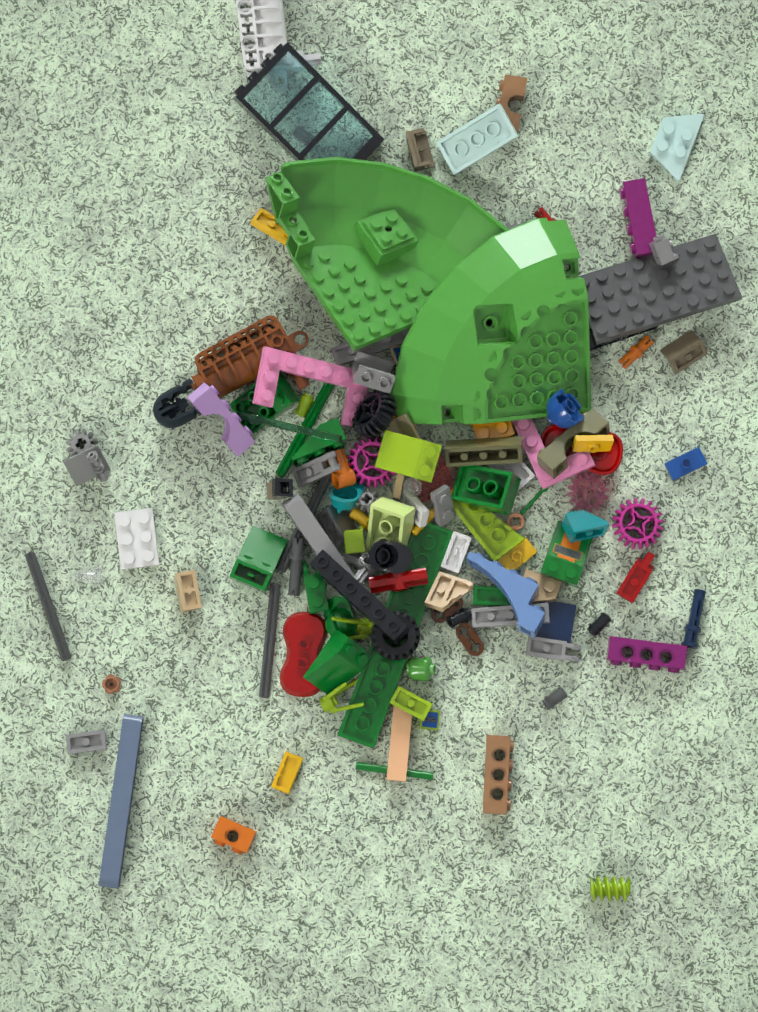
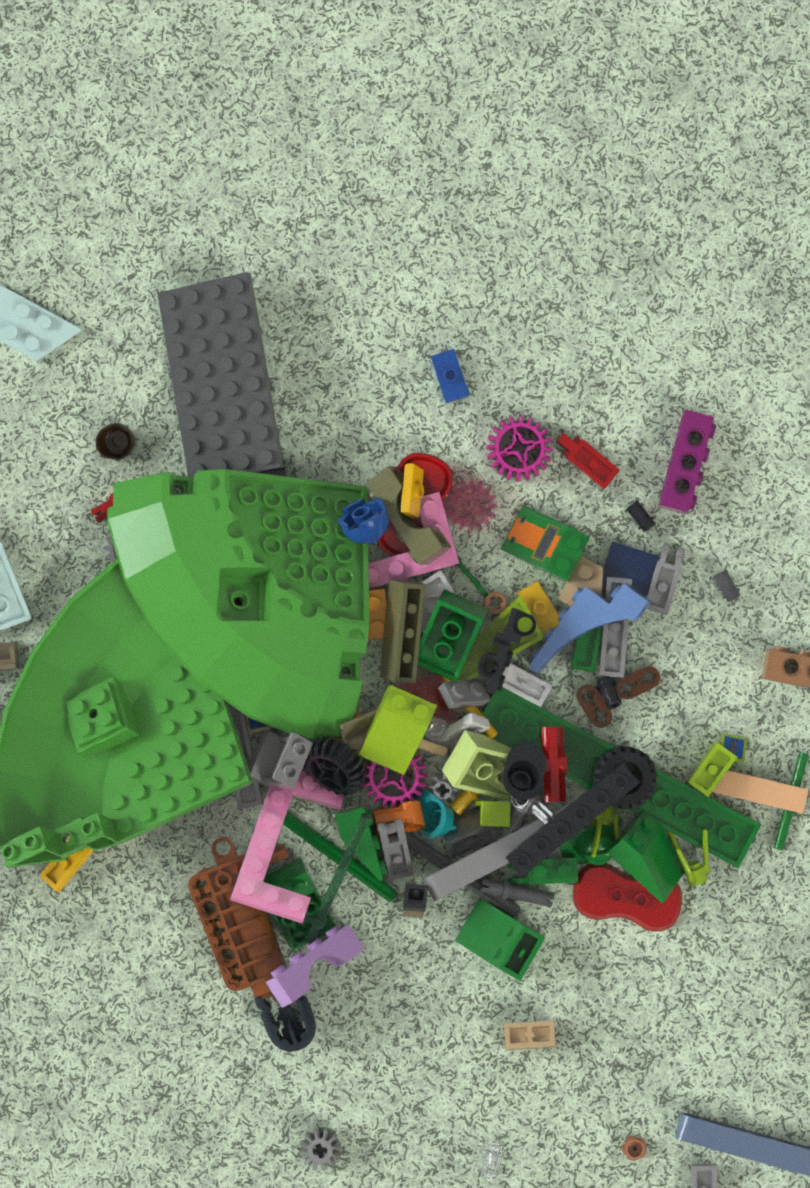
camera: 80 degrees left, 5 degrees up
light grey hinge [63,445,111,487] -> none
white plate [114,508,160,570] -> none
dark grey axle [259,583,281,698] -> none
yellow plate [271,751,304,794] -> none
lime pin [294,392,314,418] -> none
bright green head [406,656,436,681] -> none
tan wing [424,571,474,612] -> none
teal slope [561,510,609,543] -> none
orange pin [618,335,654,369] -> none
magenta brick [619,178,656,258] -> none
light grey brick [649,234,679,265] -> none
dark tan panel [660,331,708,374] -> none
dark blue pin [681,589,706,649] -> none
none -> dark brown hair [95,423,135,460]
none -> black plate [478,607,536,695]

